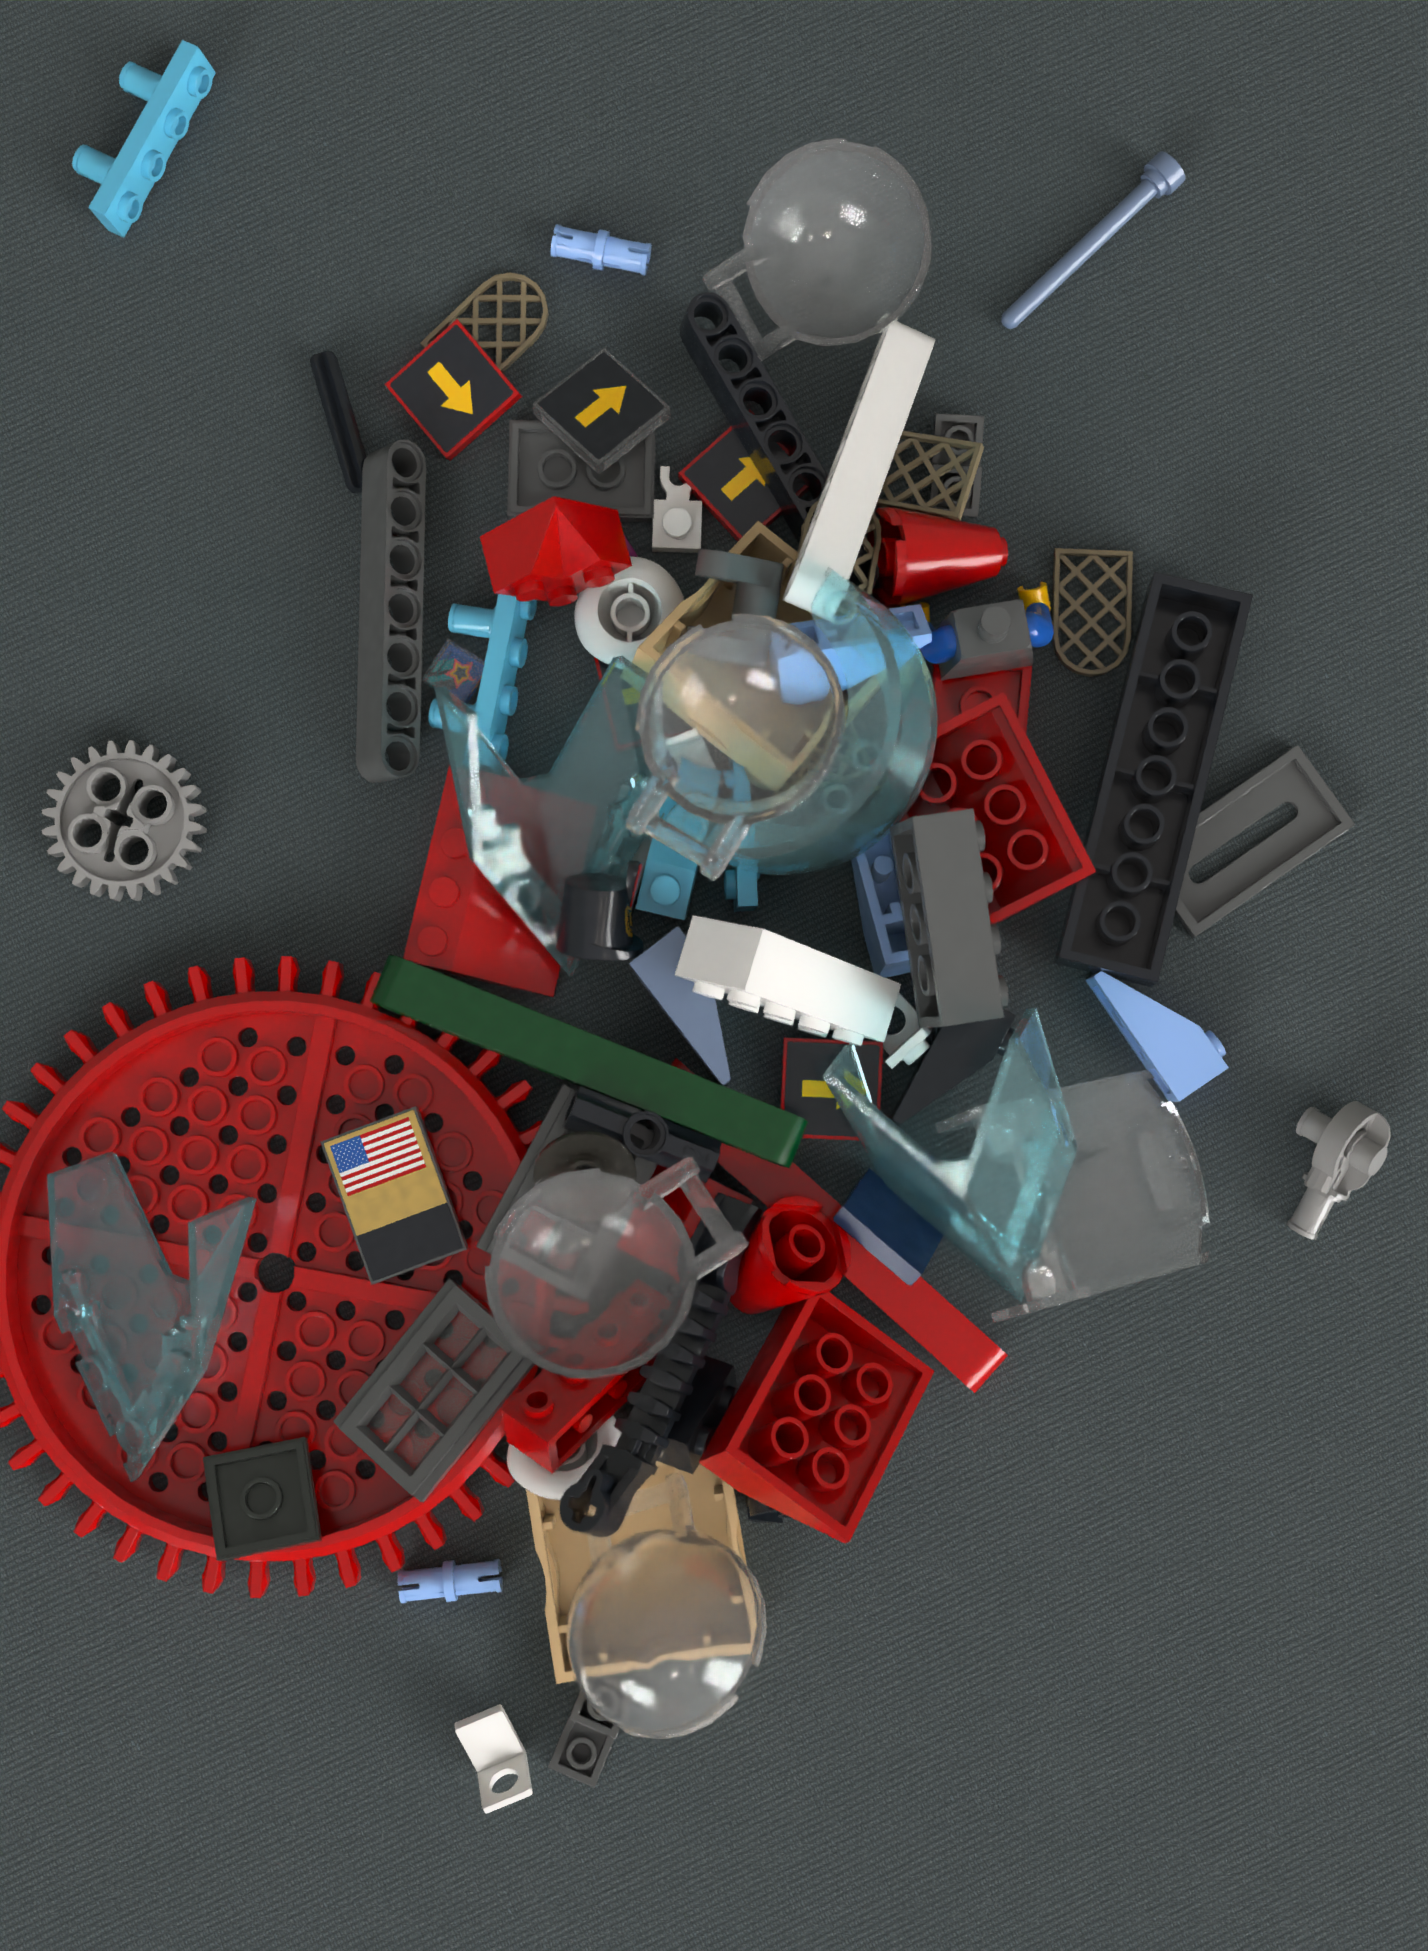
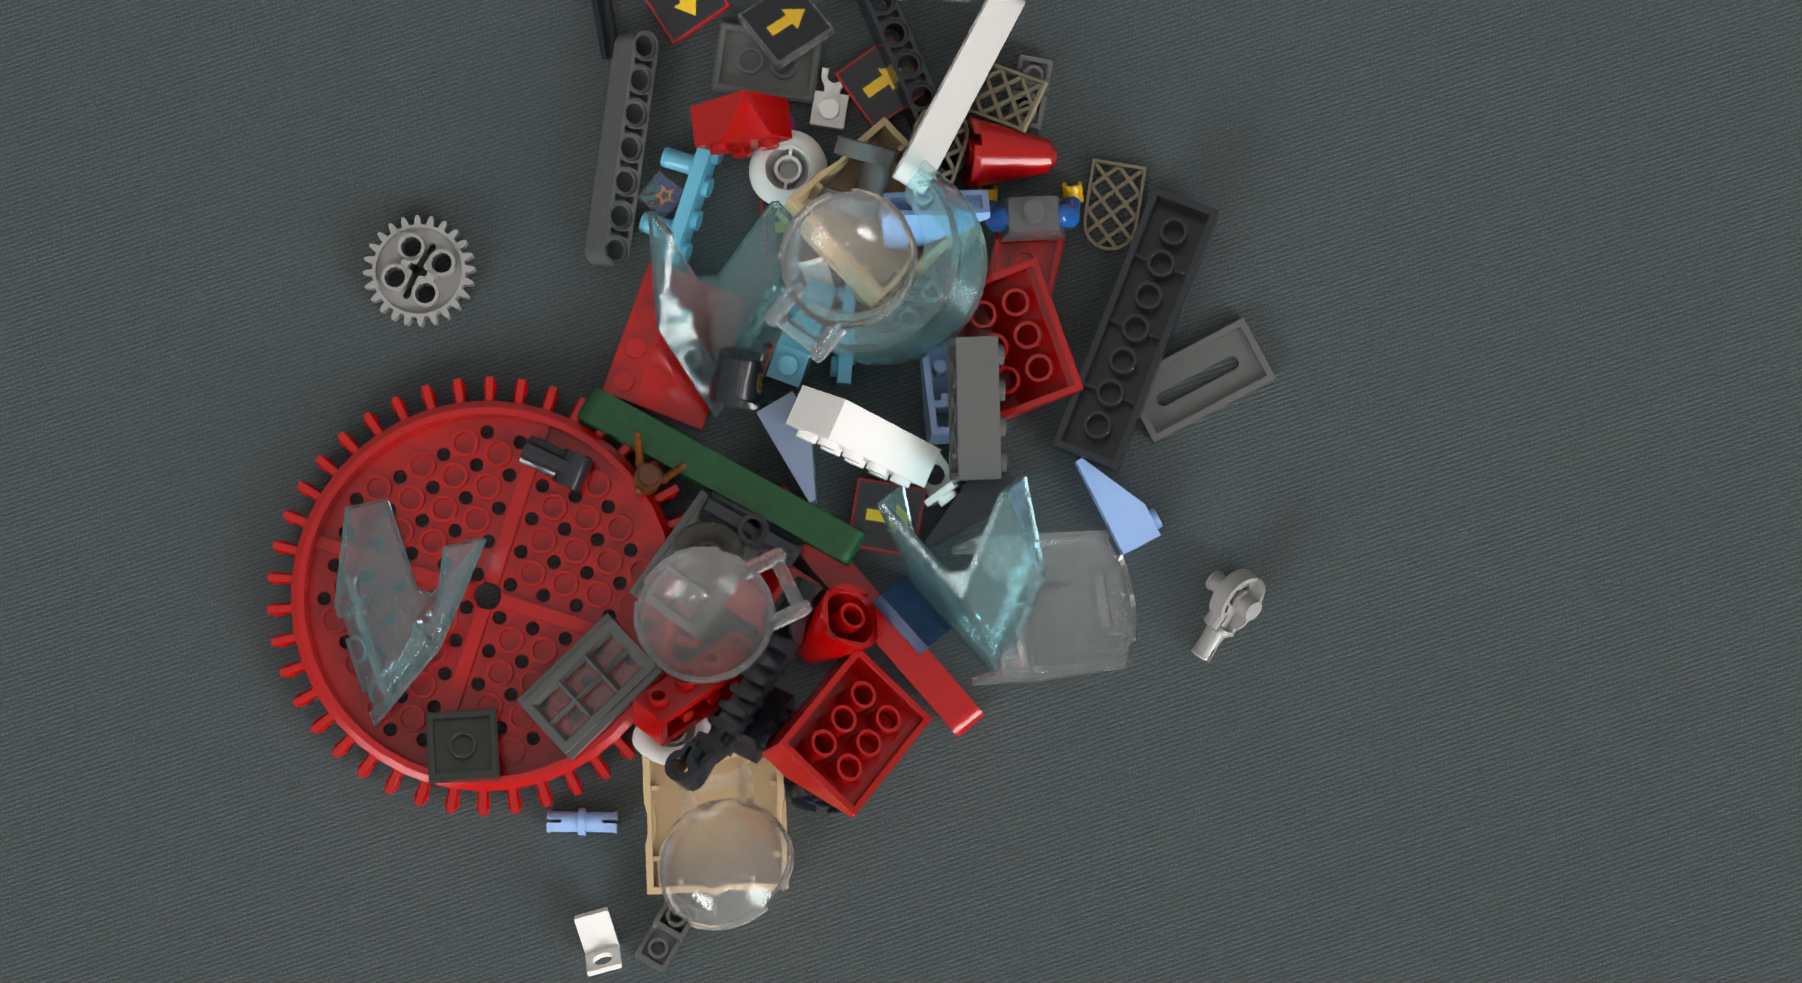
camera: 15 degrees right, 0 degrees up
tile [321,1106,469,1285] -> none
none -> black piece [519,435,594,493]
none -> reddish brown plant [633,431,687,498]

